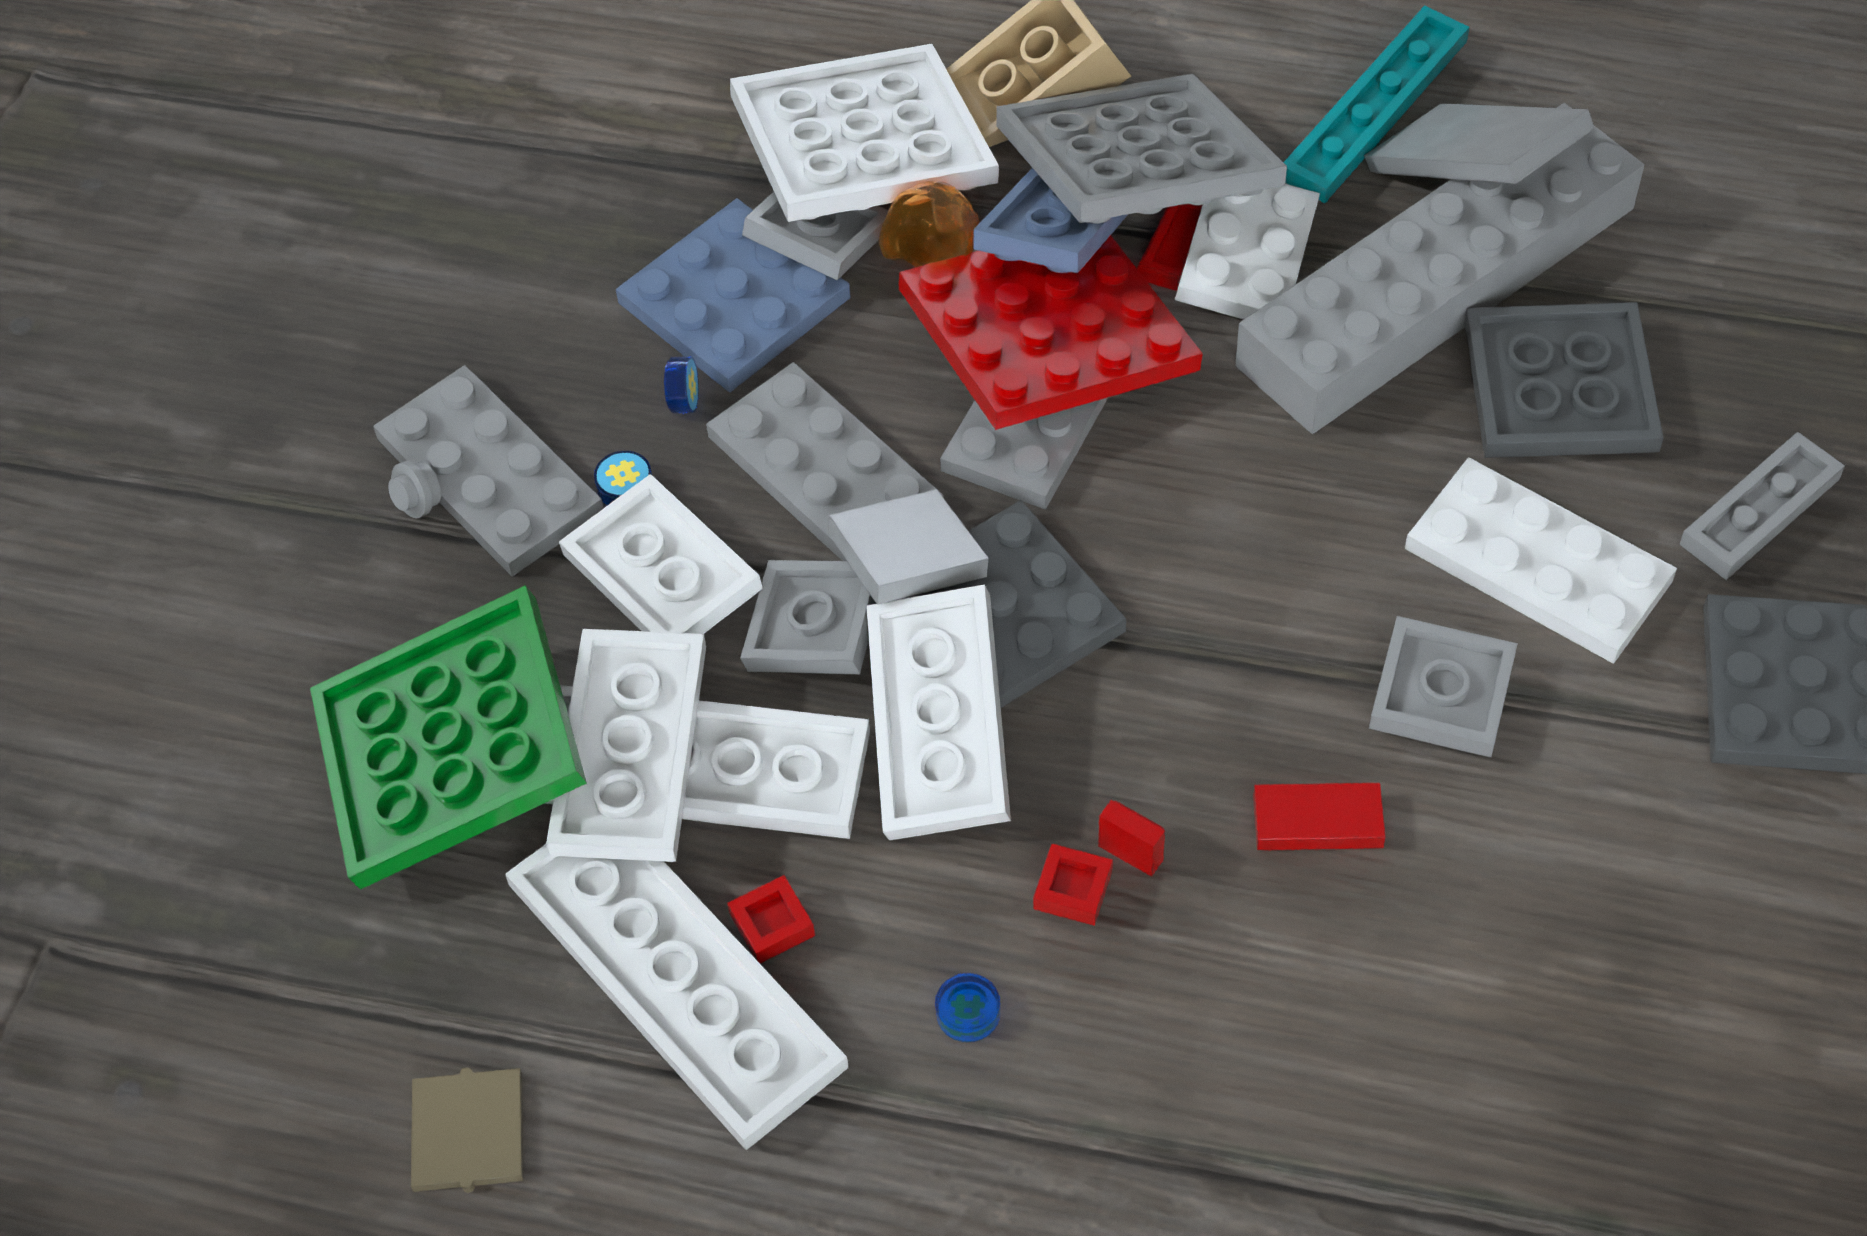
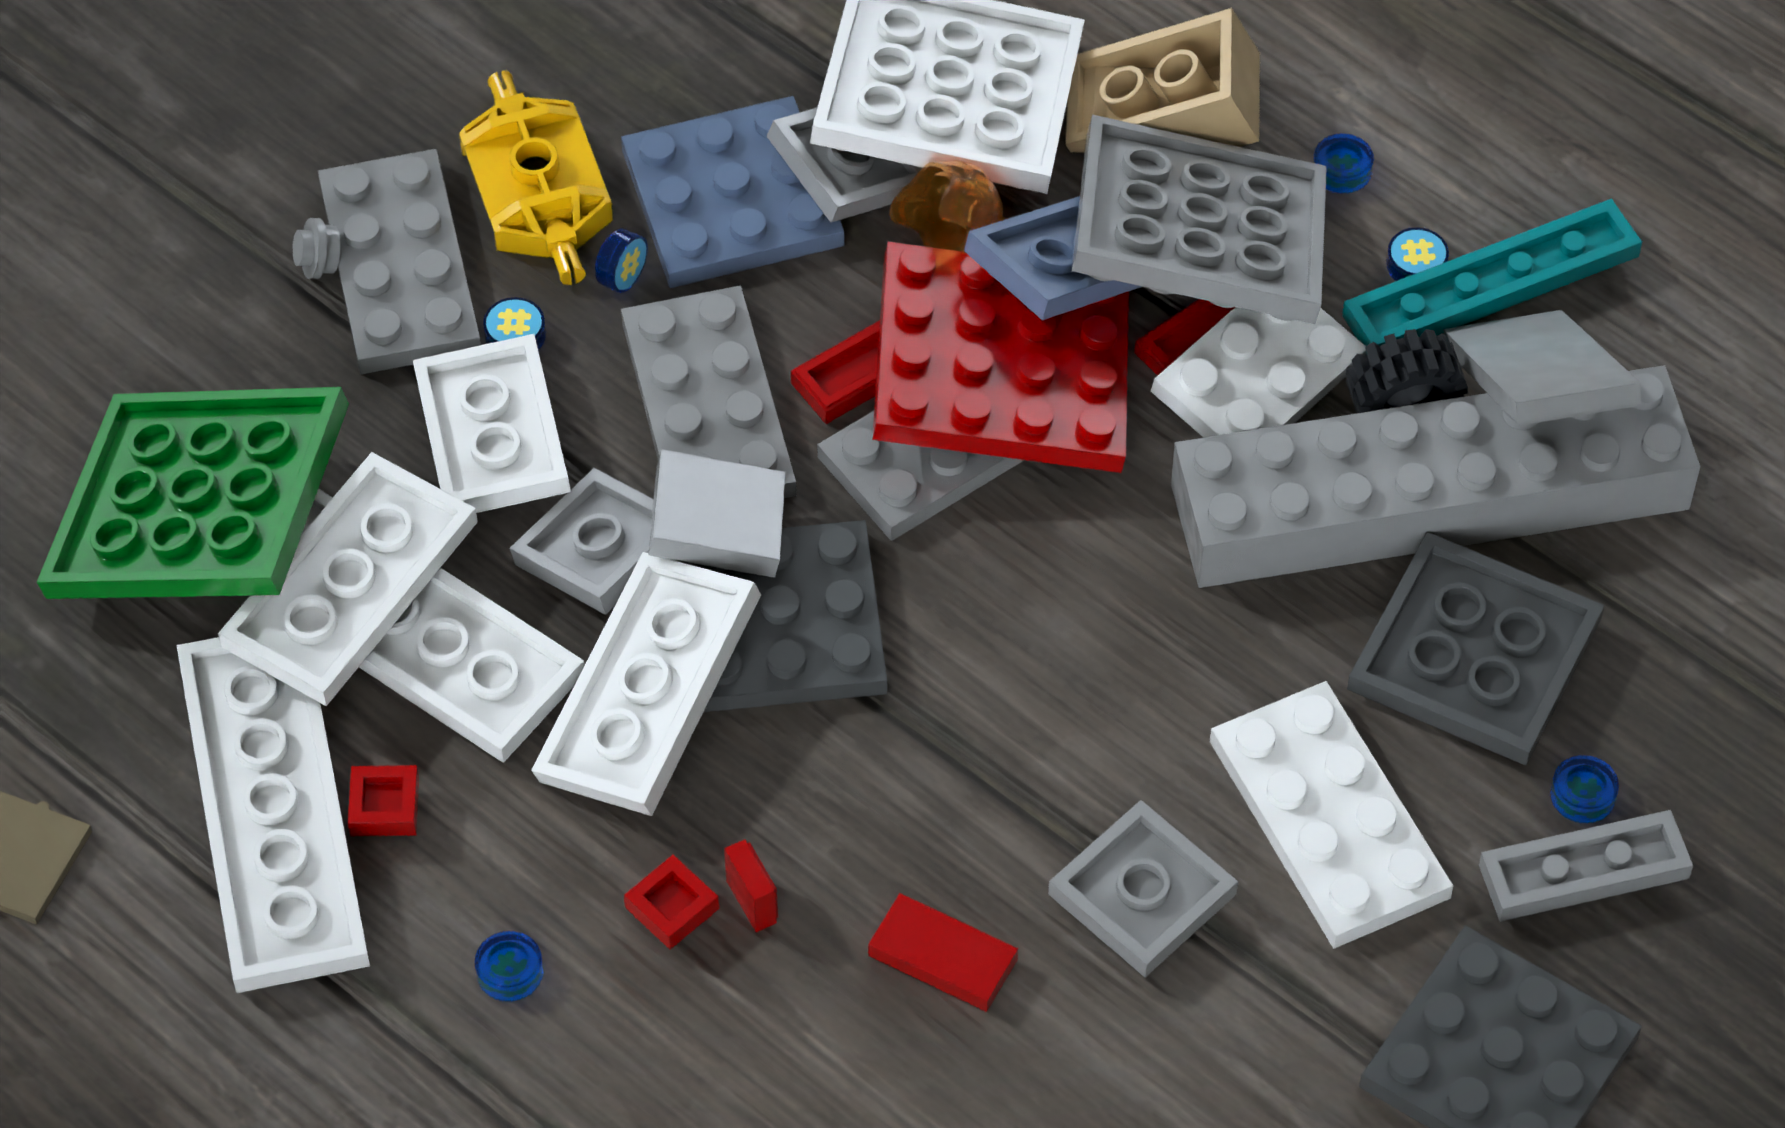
camera: 25 degrees right, 0 degrees up
none -> yellow plate [459,71,613,285]
none -> red tile [790,320,880,424]
none -> clear blue tile [1313,134,1374,194]
none -> black tyre [1346,329,1468,413]
none -> tile [1386,227,1449,281]
none -> clear blue tile [1550,755,1619,823]

